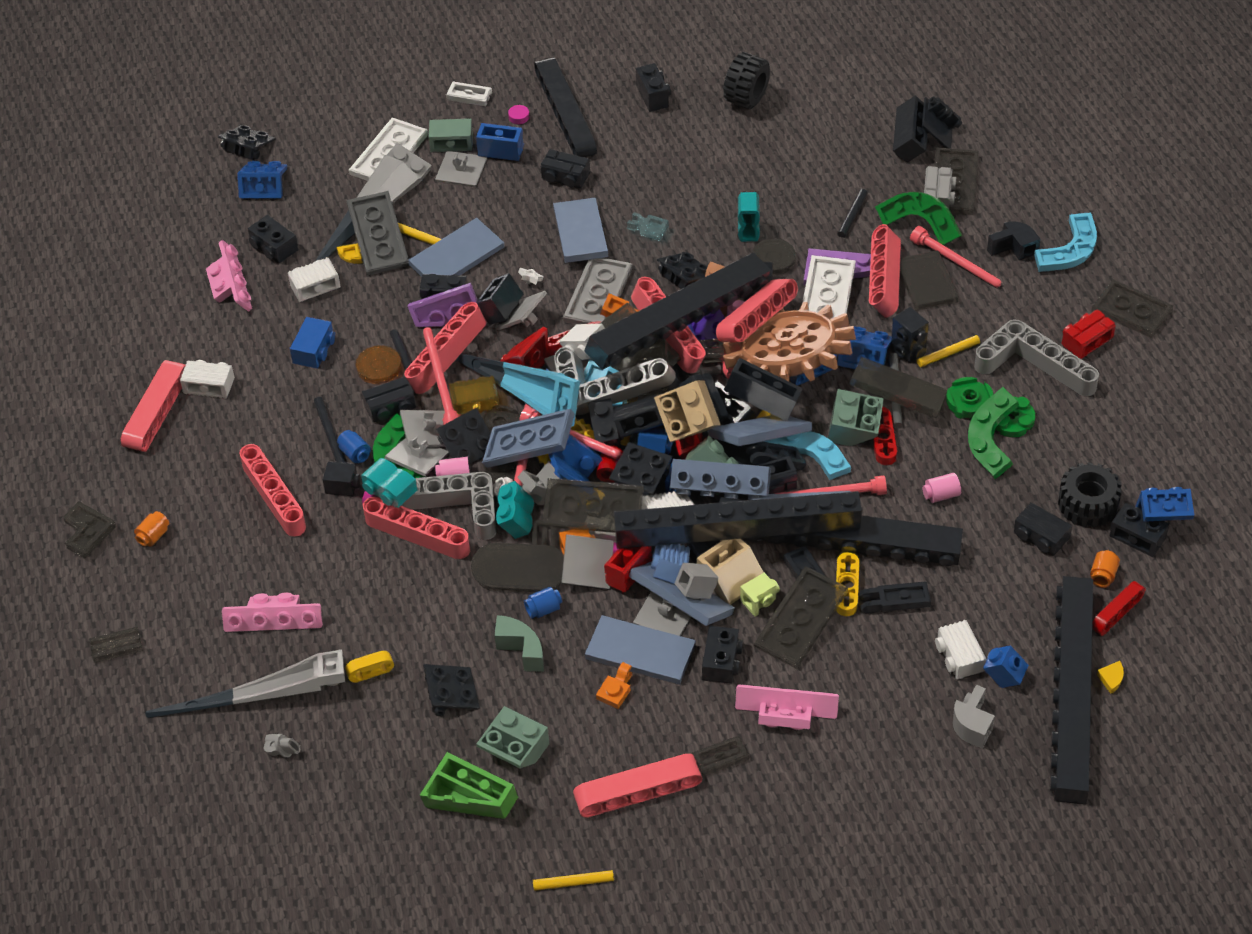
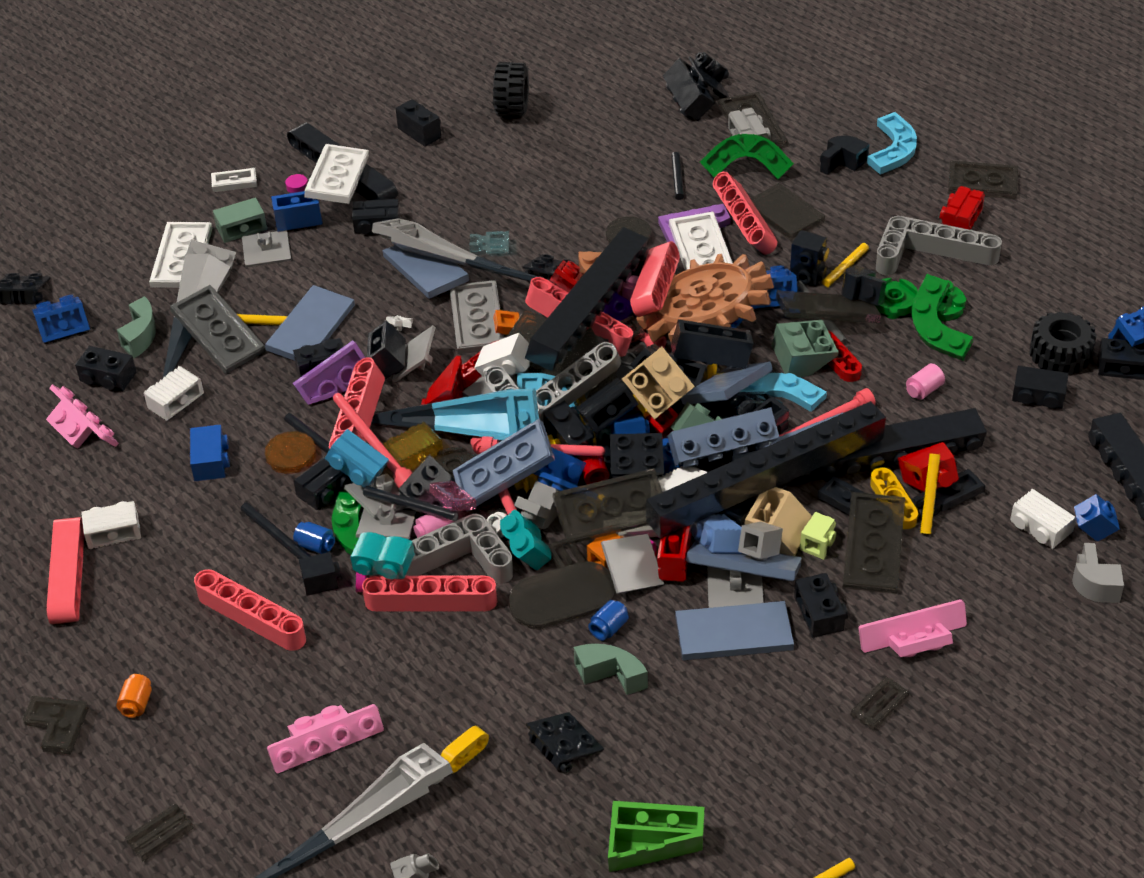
camera: 25 degrees left, 5 degrees down
yellow tile [337,243,362,264] -> none
sand green slope [476,706,549,769] -> none
coral beam [573,754,703,818] -> none
orange plate [596,662,633,709] -> none
teal brick [738,192,760,241] -> none
coral piece [910,226,1001,288] -> none
orange brick [1090,550,1120,588] -> none
none -> sand green brick [117,296,156,358]
none -> white tile [305,144,369,204]
none -> dark azure brick [325,429,389,487]
none -> black bar [363,486,459,521]
none -> light grey plate [372,218,538,282]
none -> clear pink plate [429,481,476,511]
none -> red slope [549,260,583,292]
none -> black brick [841,266,887,306]
none -> red torso [898,442,959,492]
none -> yellow piece [920,454,940,534]

